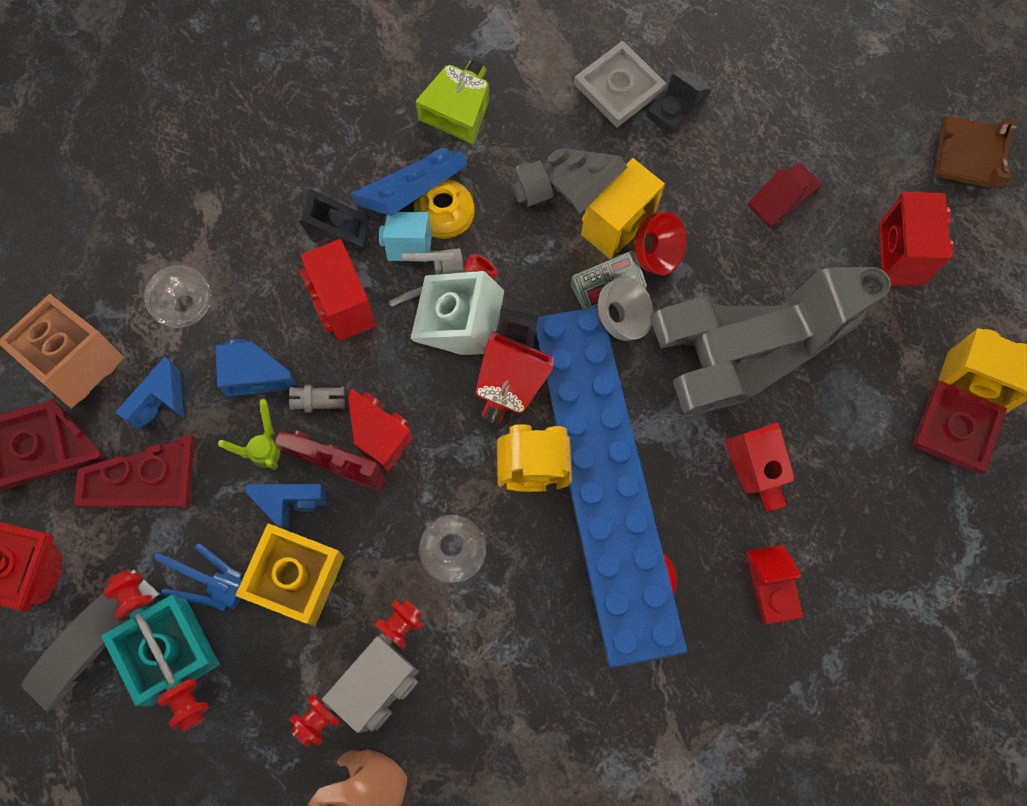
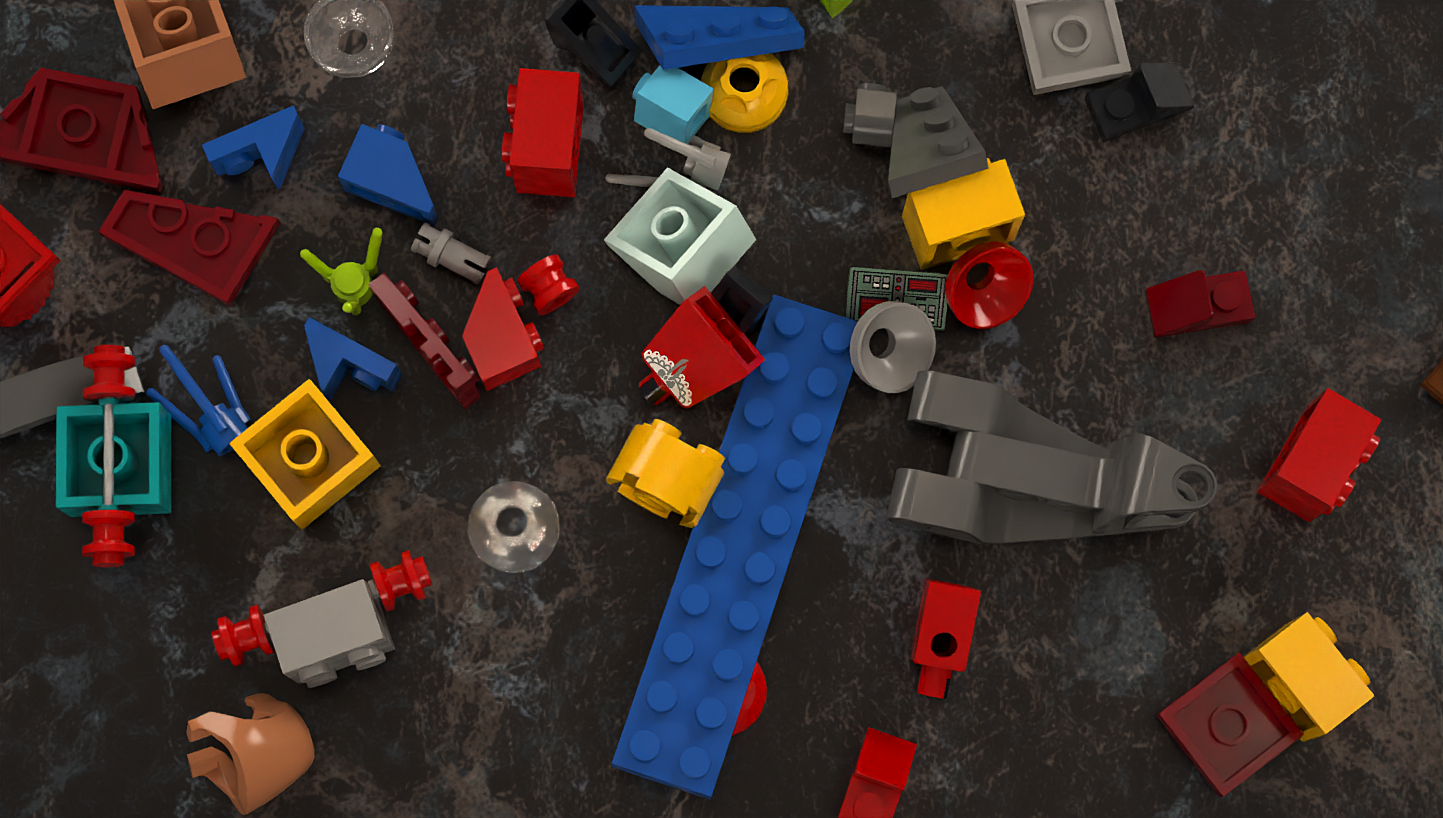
camera: 30 degrees right, 5 degrees up
red tile [463,254,498,280] -> none
none -> red wheel [517,254,580,315]

